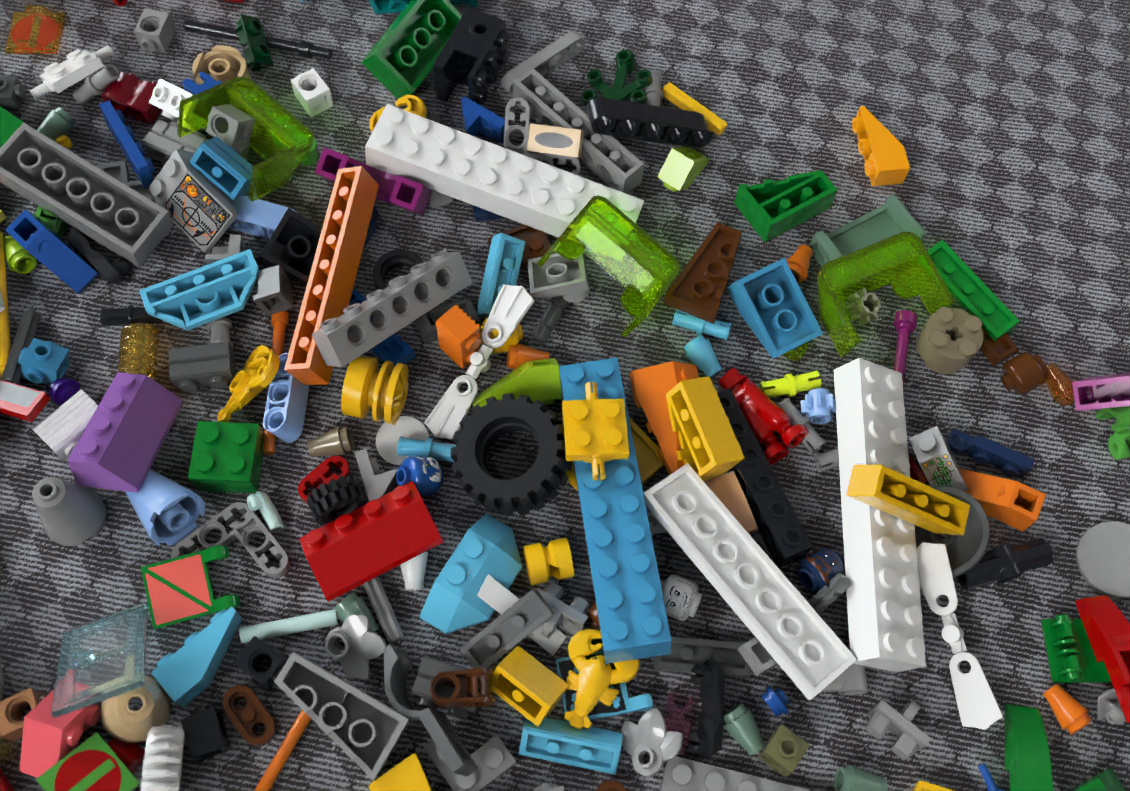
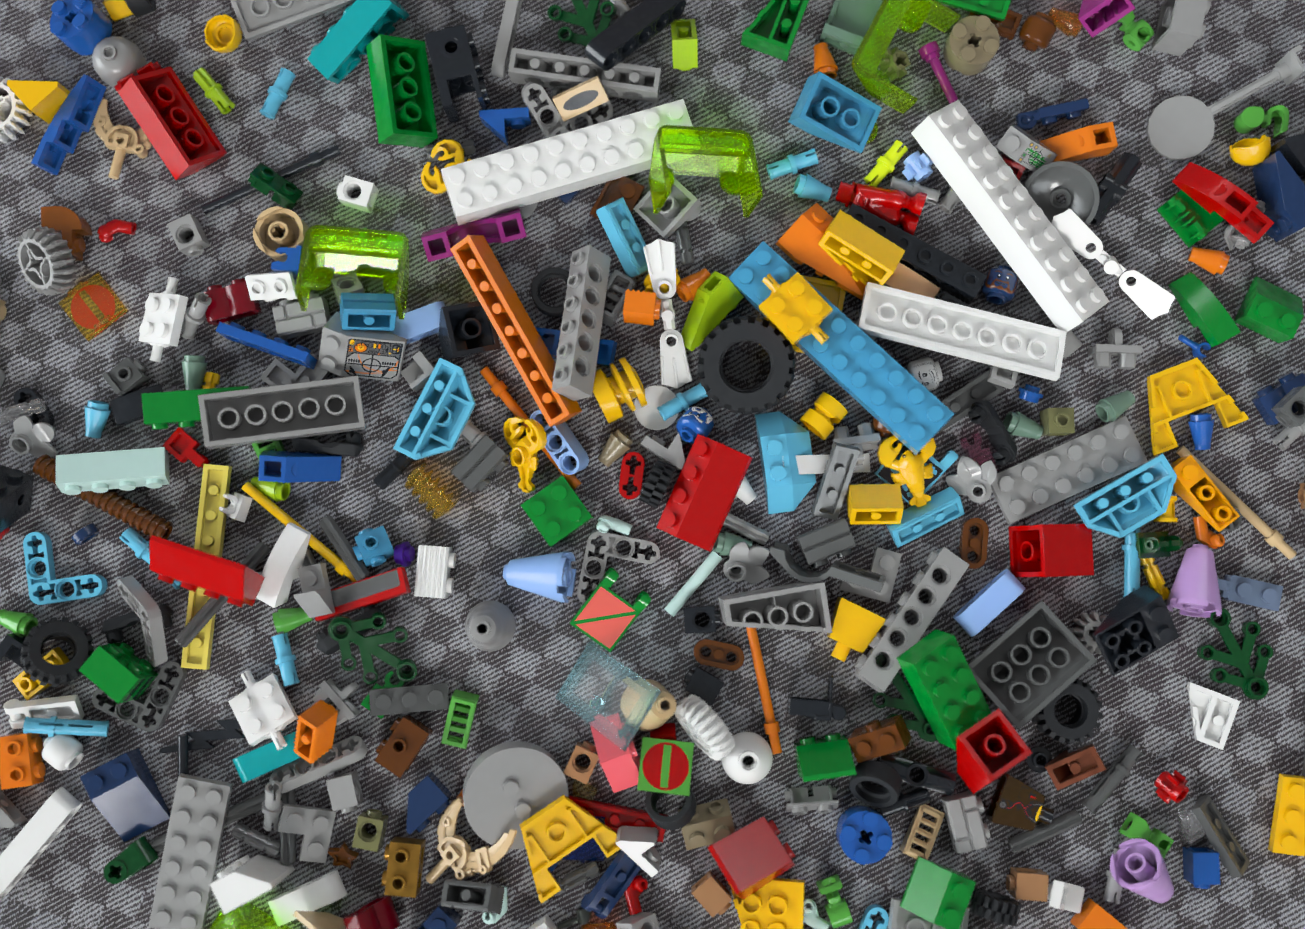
camera: 30 degrees left, 20 degrees up
medium lavender slope [67,372,183,493] -> none
medium azure slope [151,606,243,708] -> none
light grey brick [206,104,256,147] -> none
dark grey brick [253,265,293,316] -> none
reddish brown piece [430,668,495,708] -> none
reddish brown wing [664,222,742,324] -> none
dark grey axle [808,573,851,615] -> none
yellow brick [846,465,970,536] -> none

